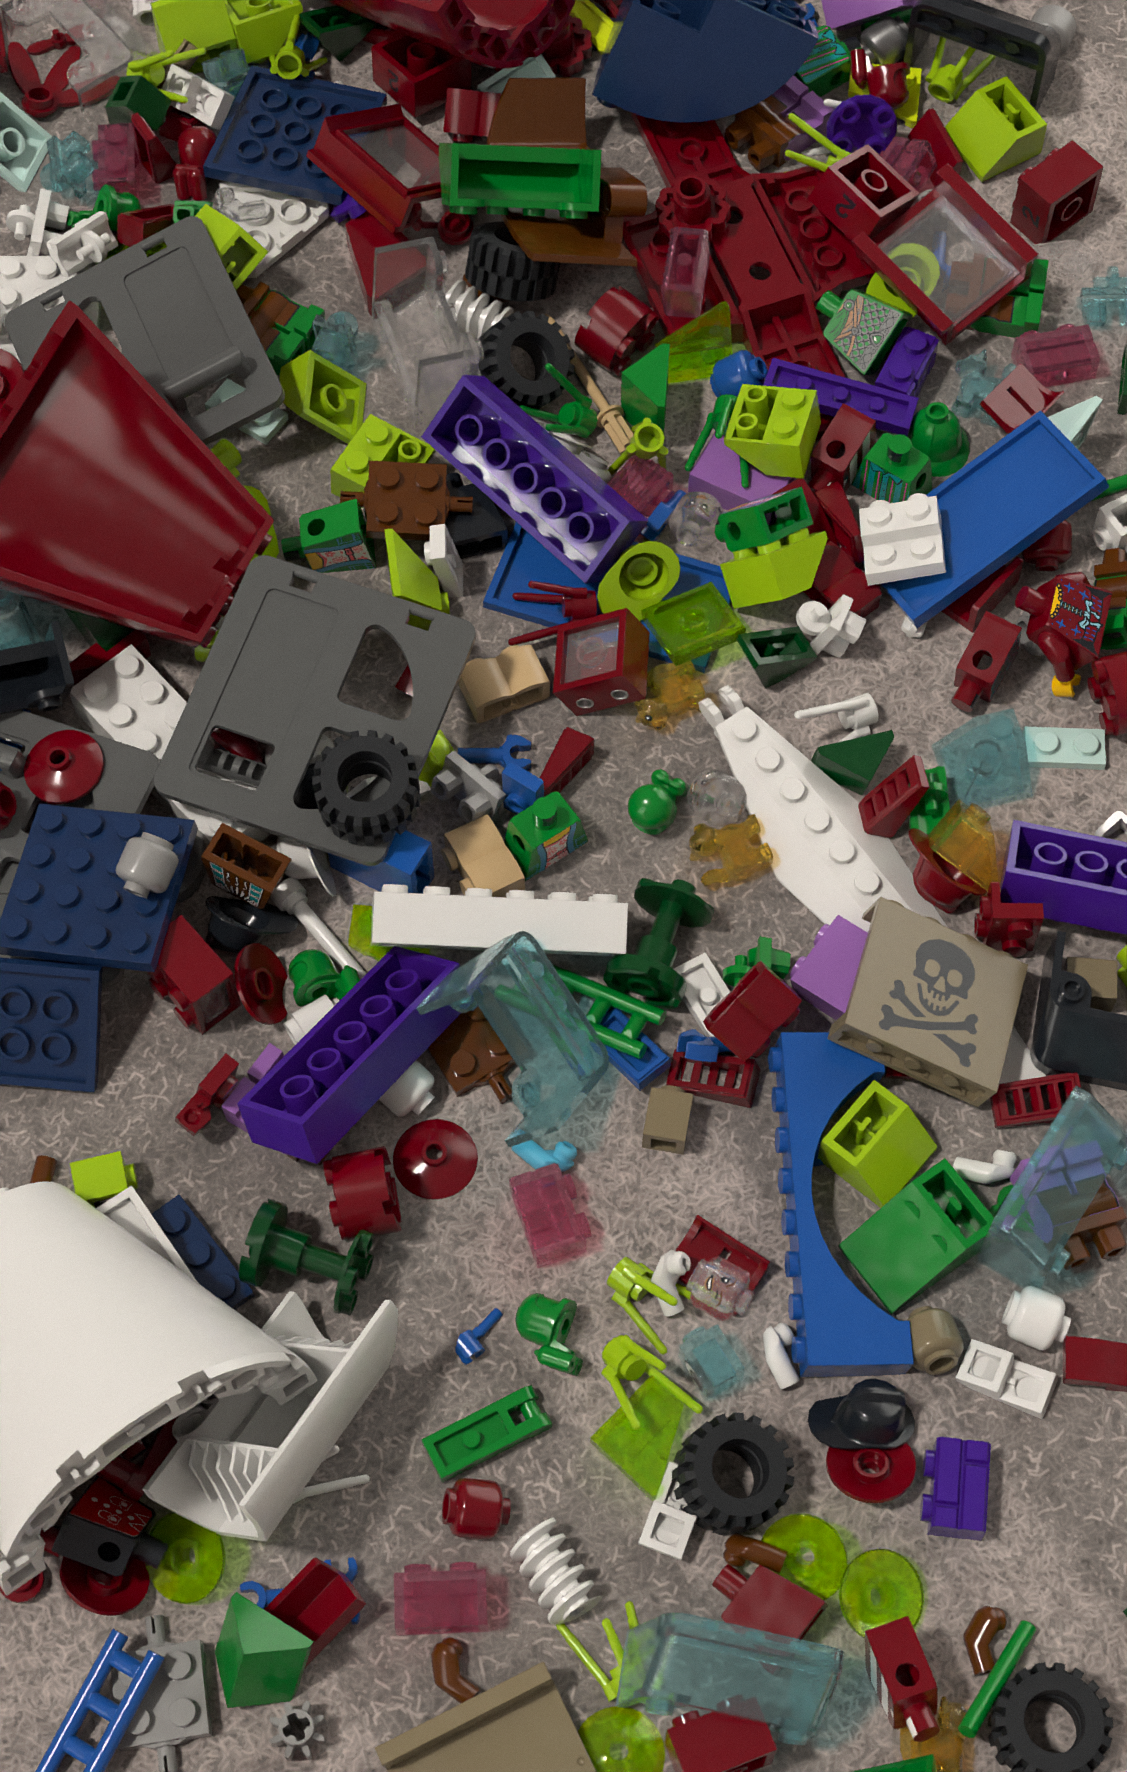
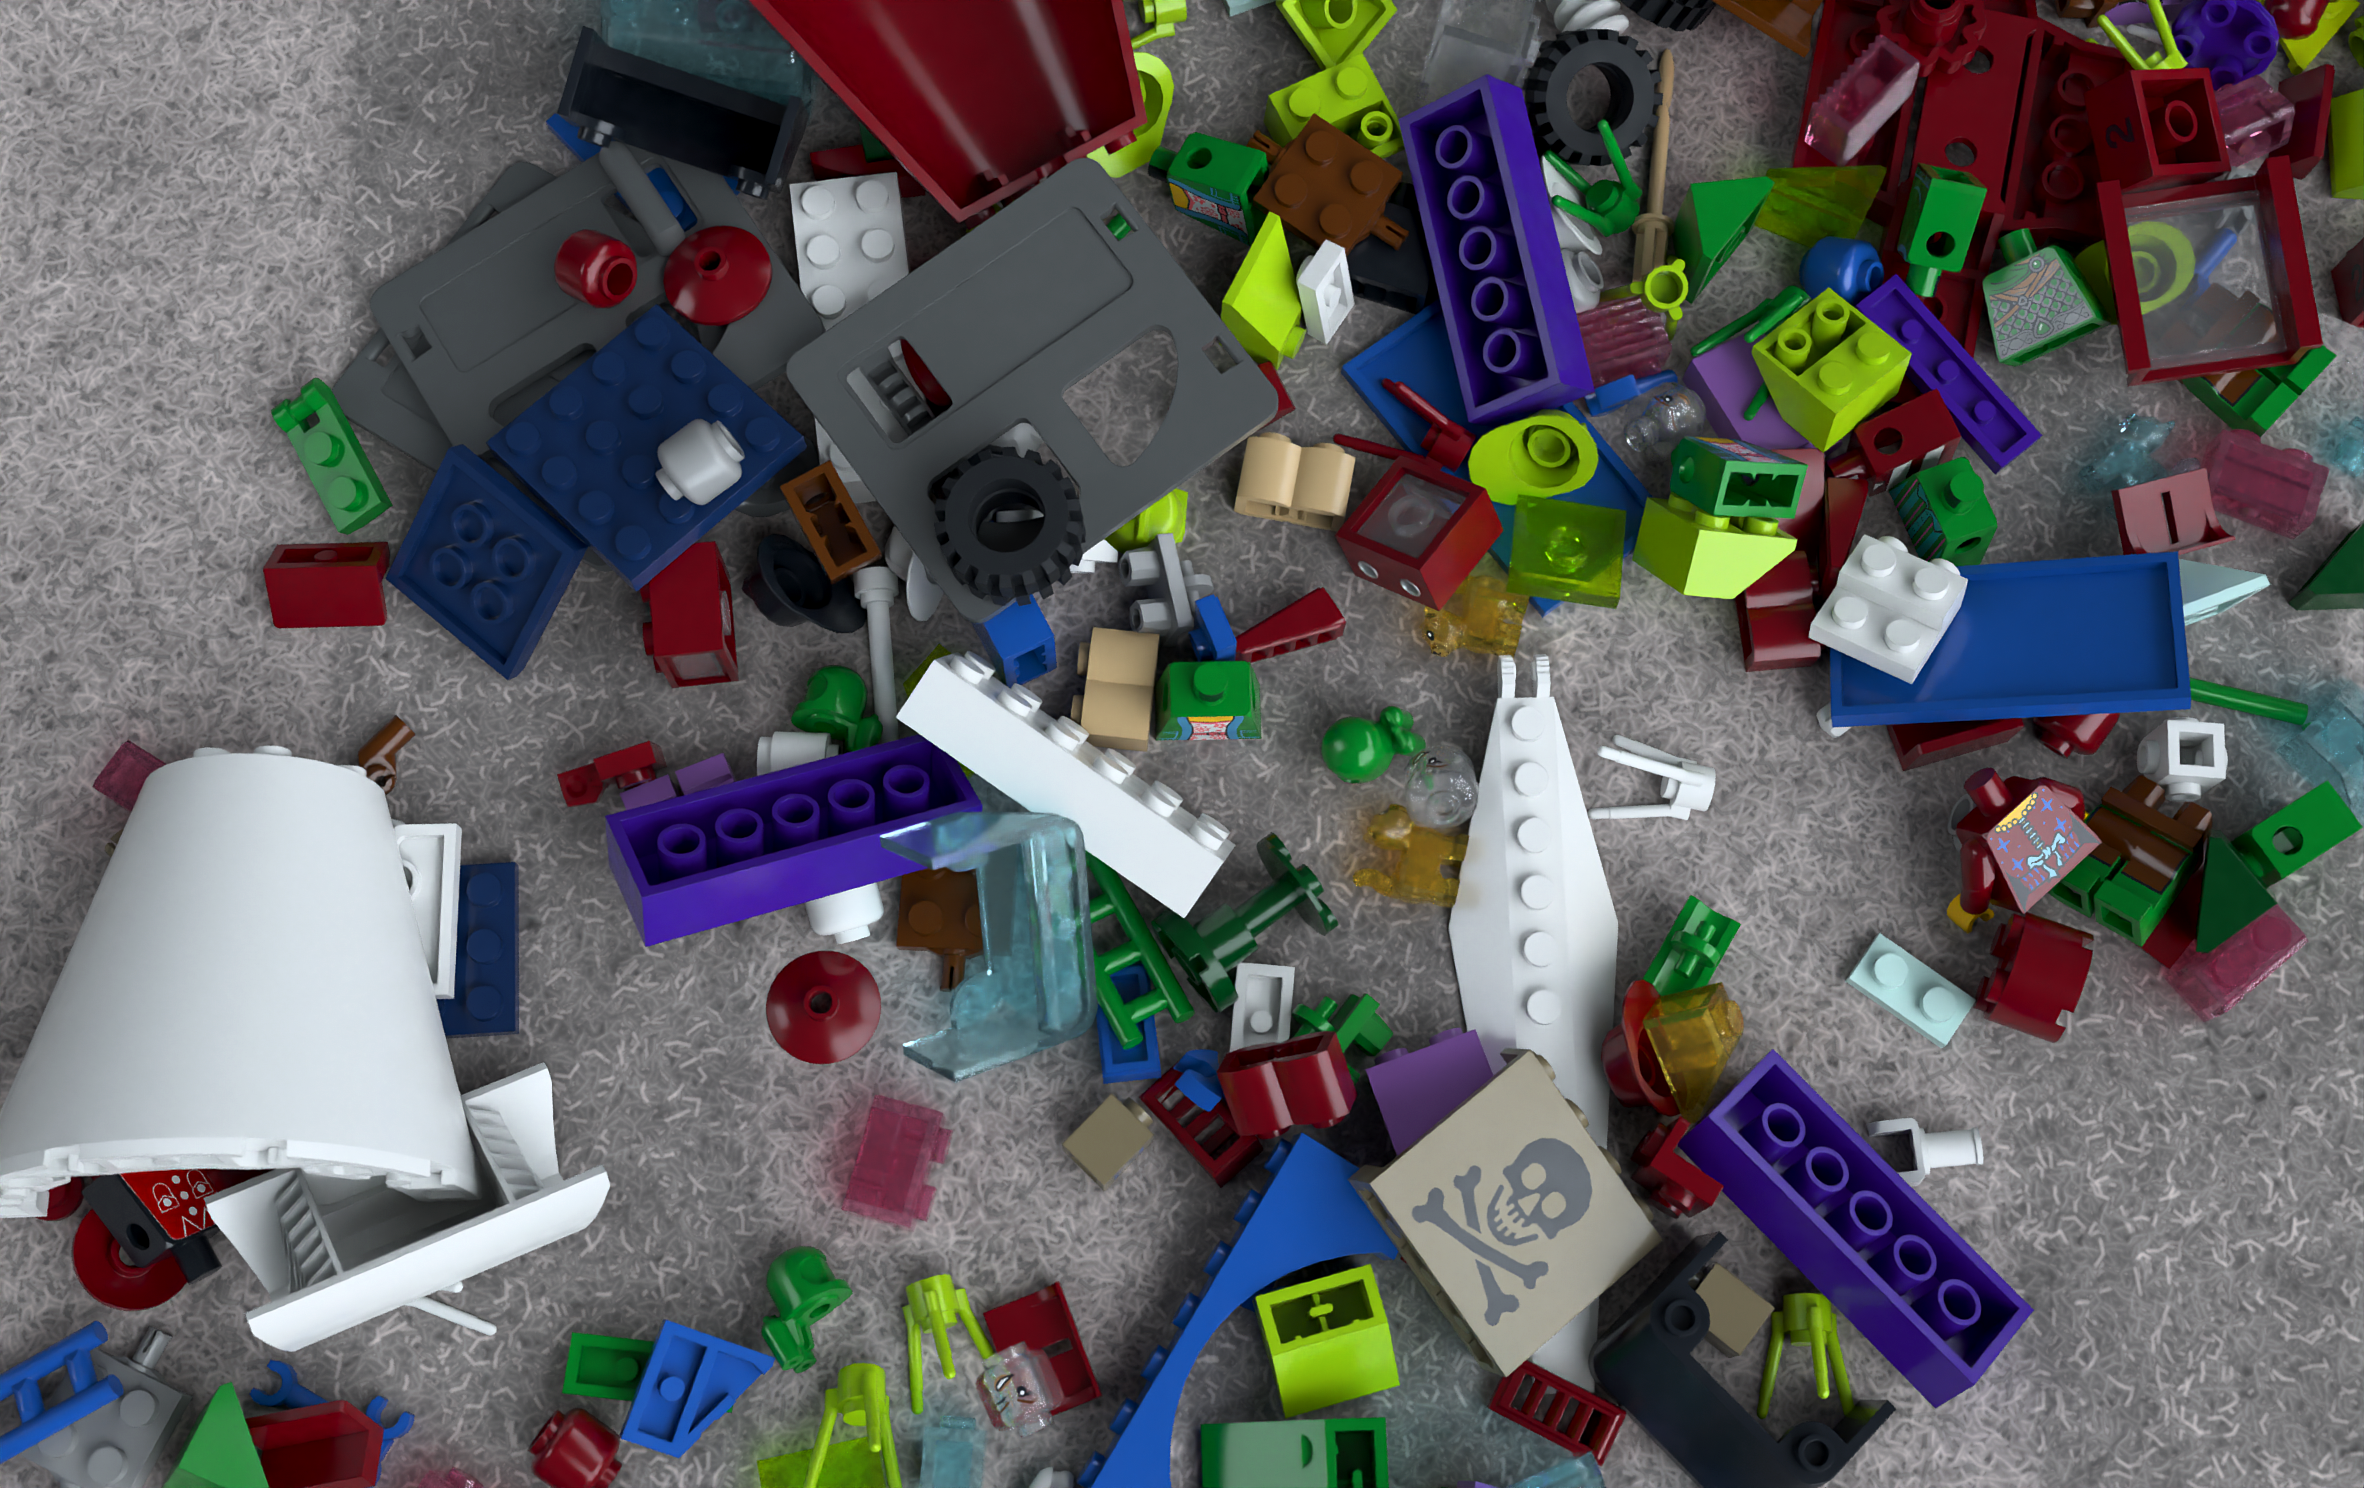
camera: 30 degrees right, 10 degrees up
lime brick [70,1151,139,1208] -> none
clear neon green dish [145,1512,226,1604] -> none
dark red dish [234,943,288,1025] -> none
dark green piece [239,1199,374,1316] -> none
dark red brick [323,1146,402,1242] -> none
blue hand [455,1308,503,1365] -> none
blue bar [458,735,531,770] -> none
medium azure arm [512,1134,577,1172] -> none
dark red brick [574,286,659,377] -> none
white arm [651,1250,691,1316] -> none
dark green slope [736,626,817,689] -> none
white hips [796,594,866,658] -> none
dark green slope [811,730,895,796] -> none
dark red slope [858,755,930,838] -> none
dark purple brick [874,326,939,397] -> none
green hat [907,402,970,477] -> none
clear light blue slope [932,708,1033,815] -> none
dark red torso [951,611,1022,712] -> none
white arm [953,1149,1016,1184] -> none
none -> blue wing [619,1319,775,1458]
none -> green torso [1897,163,1987,297]

